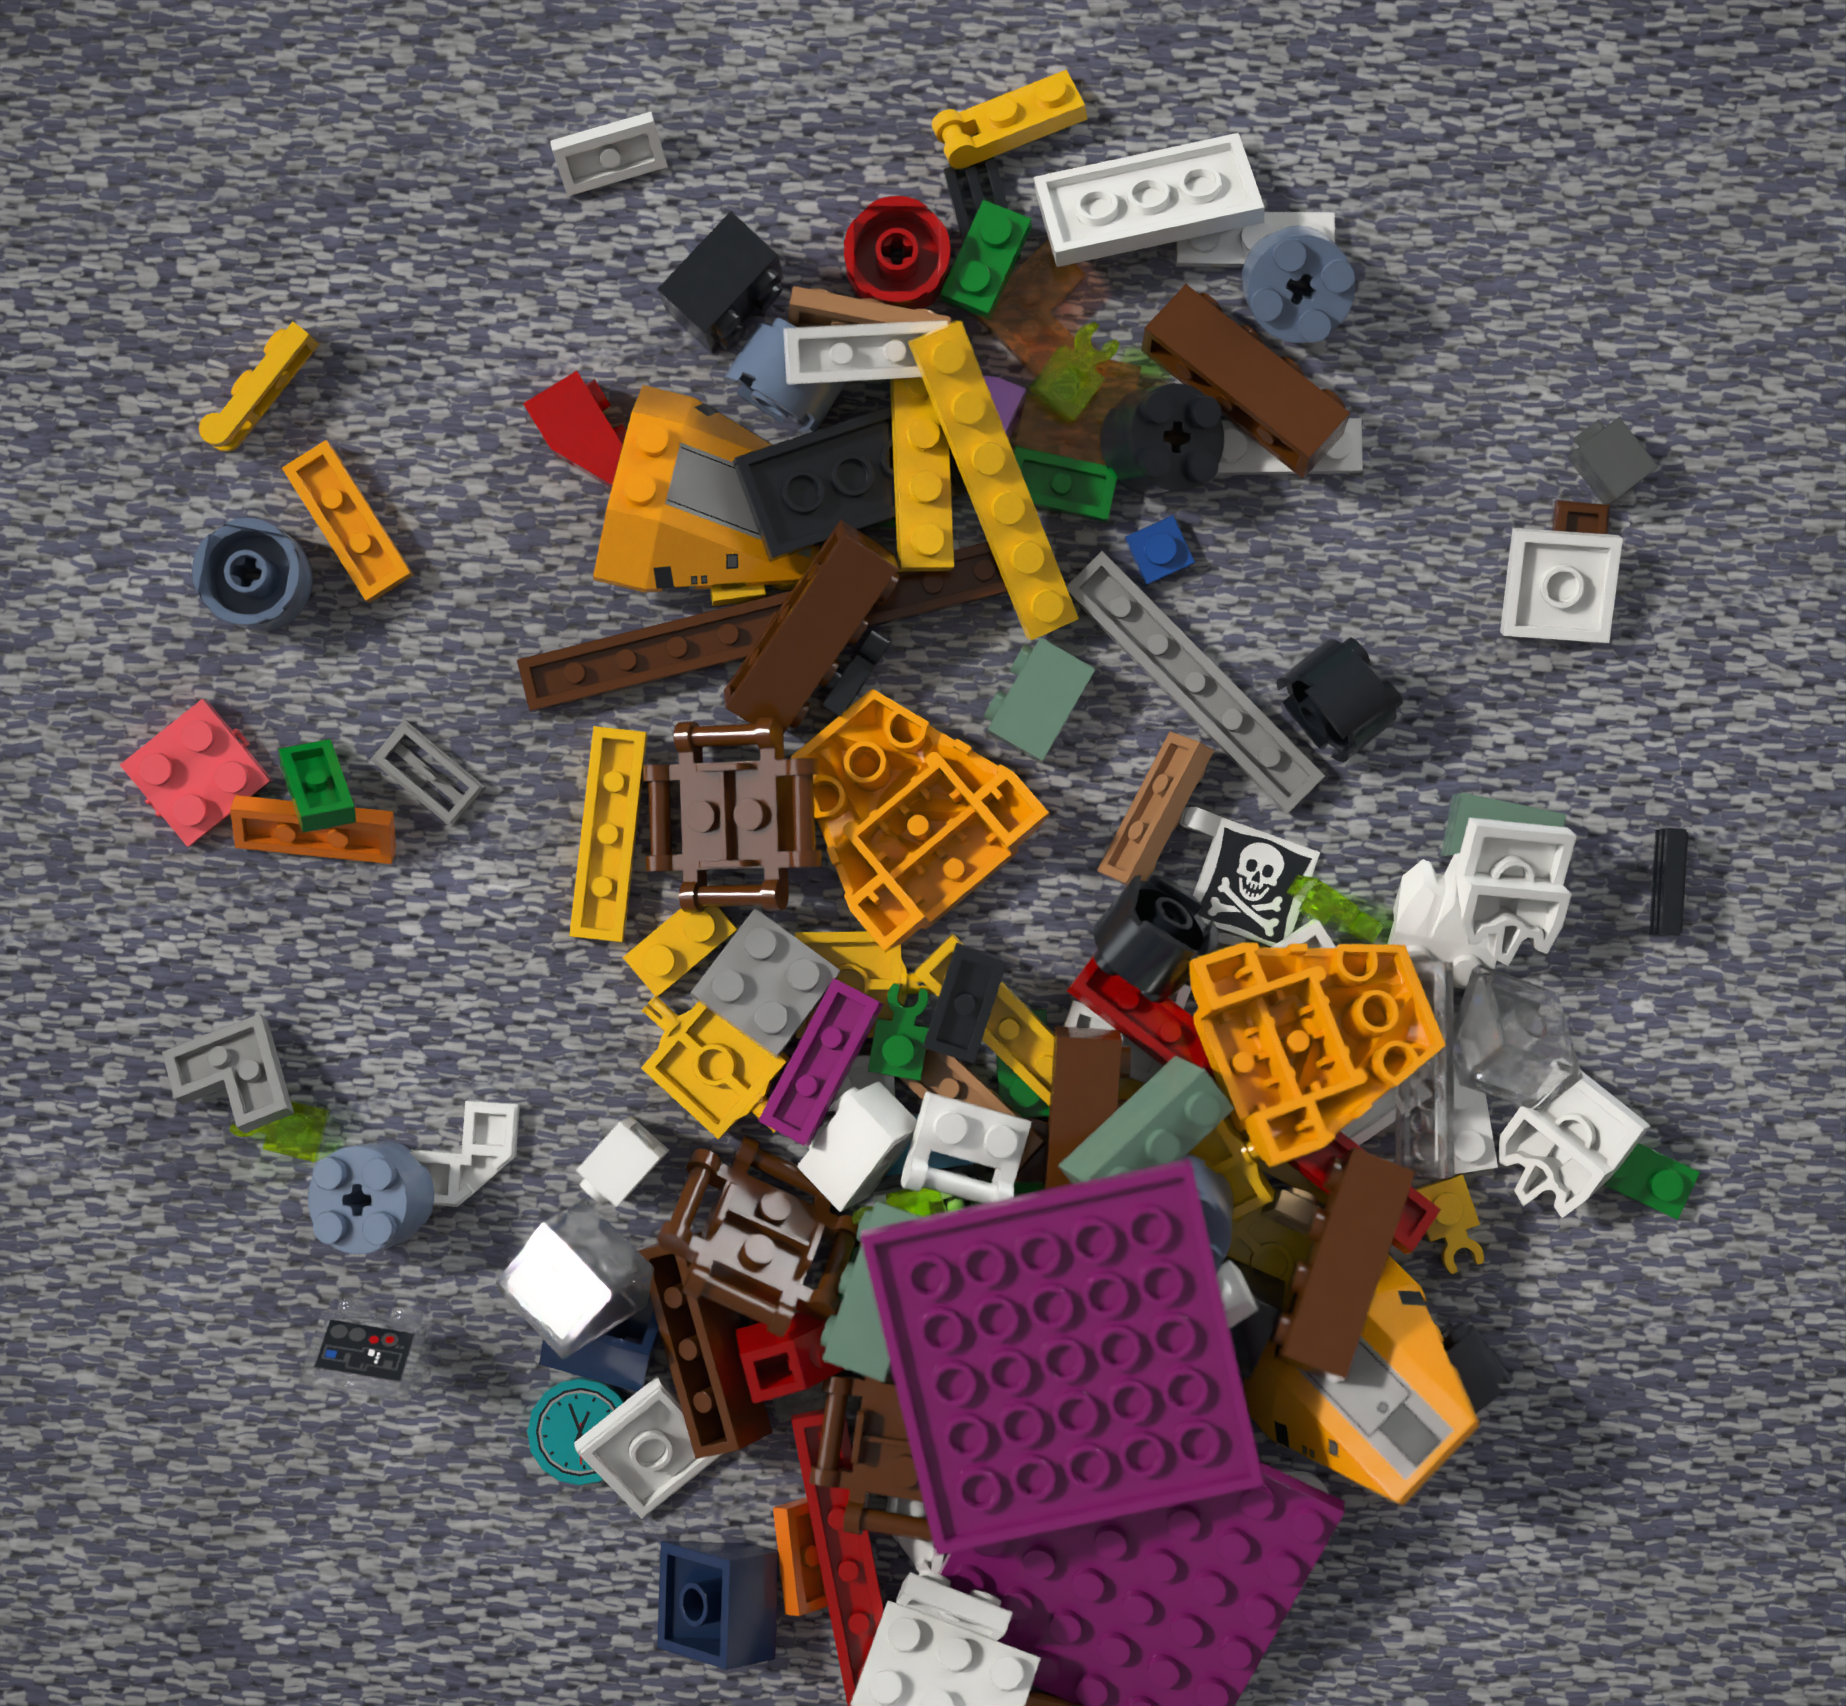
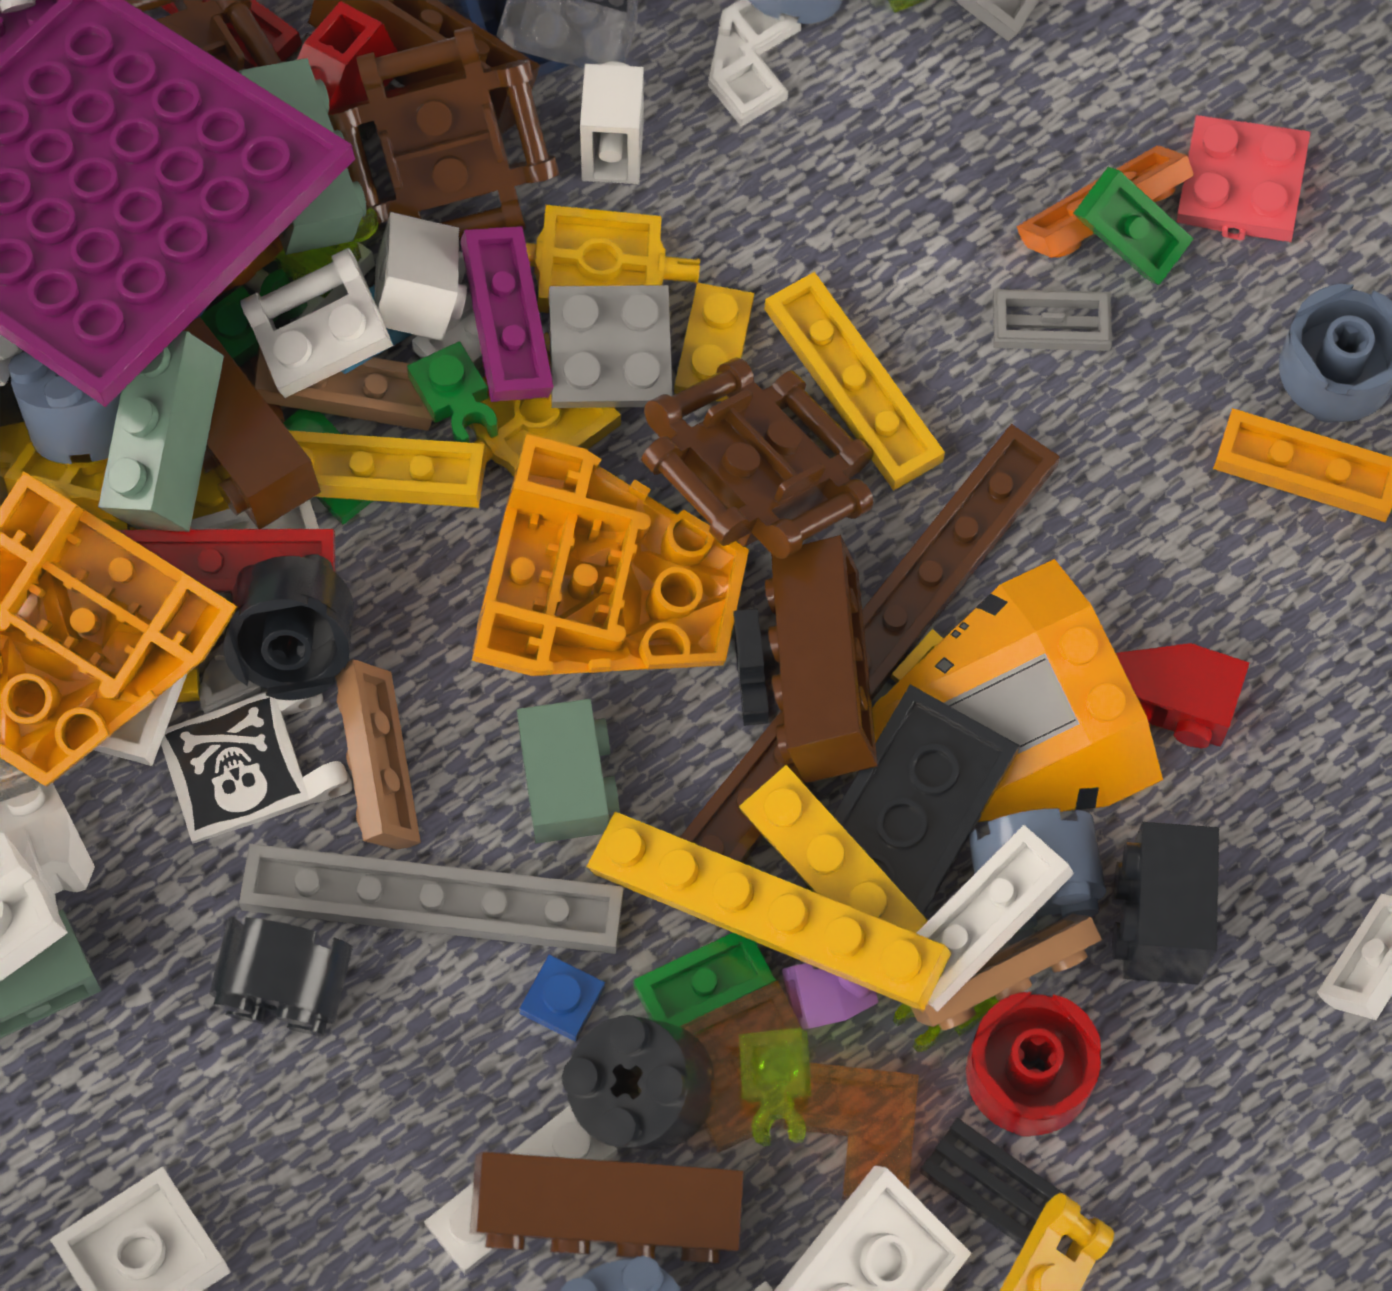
camera: 135 degrees right, 20 degrees down
black plate [923,943,1007,1064] -> none
green plate [940,200,1033,320] -> none
clear neon green plate [1287,875,1384,943] -> none

